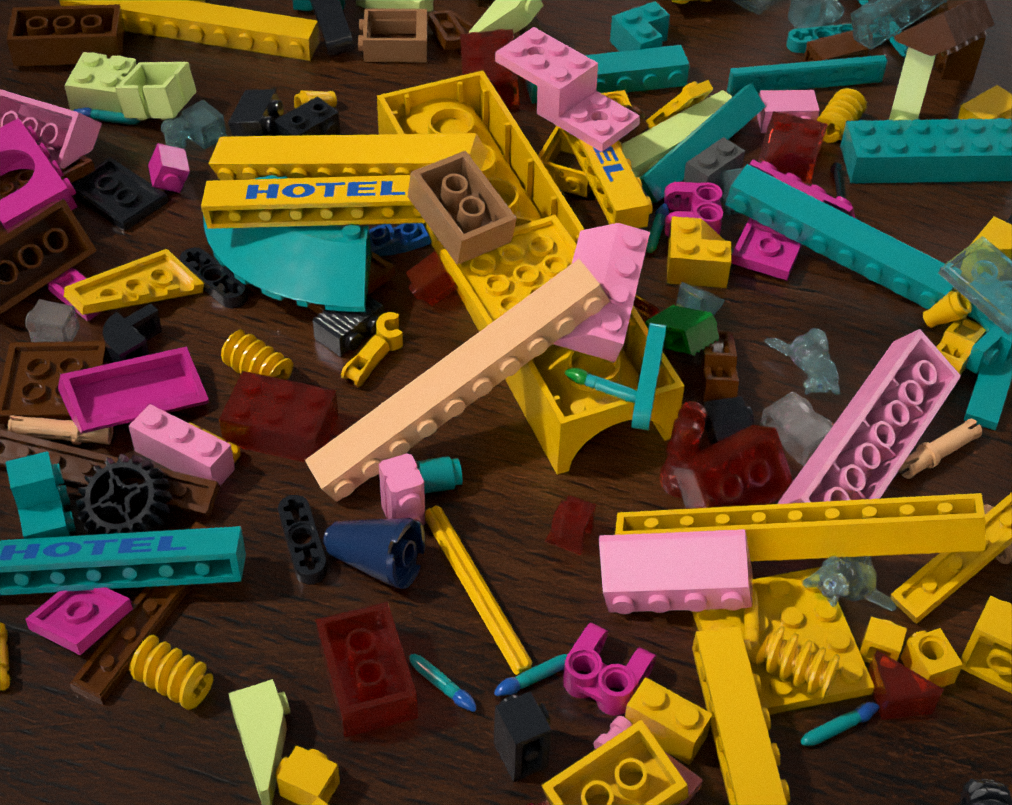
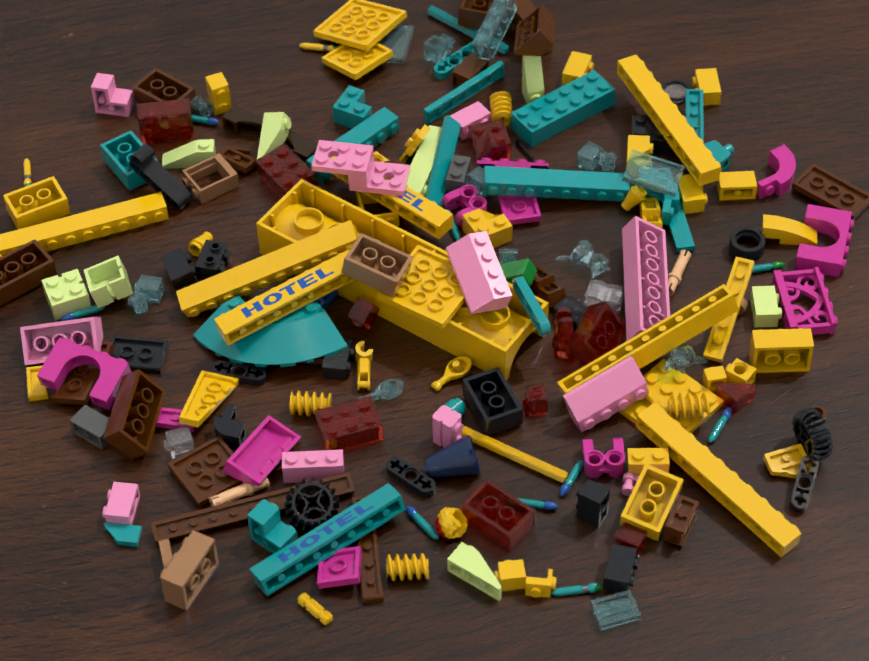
camera: 30 degrees left, 0 degrees up
dark pink brick [148,143,190,193] -> none
light nougat brick [305,259,610,502] -> none
teal piece [565,368,637,403] -> none
none -> clear light blue piece [358,378,404,406]
none -> teal piece [405,506,439,540]
none -> yellow piece [431,356,472,391]
none -> yellow piece [435,507,467,539]
none -> black brick [462,367,523,436]
none -> clear light blue brick [576,141,617,172]

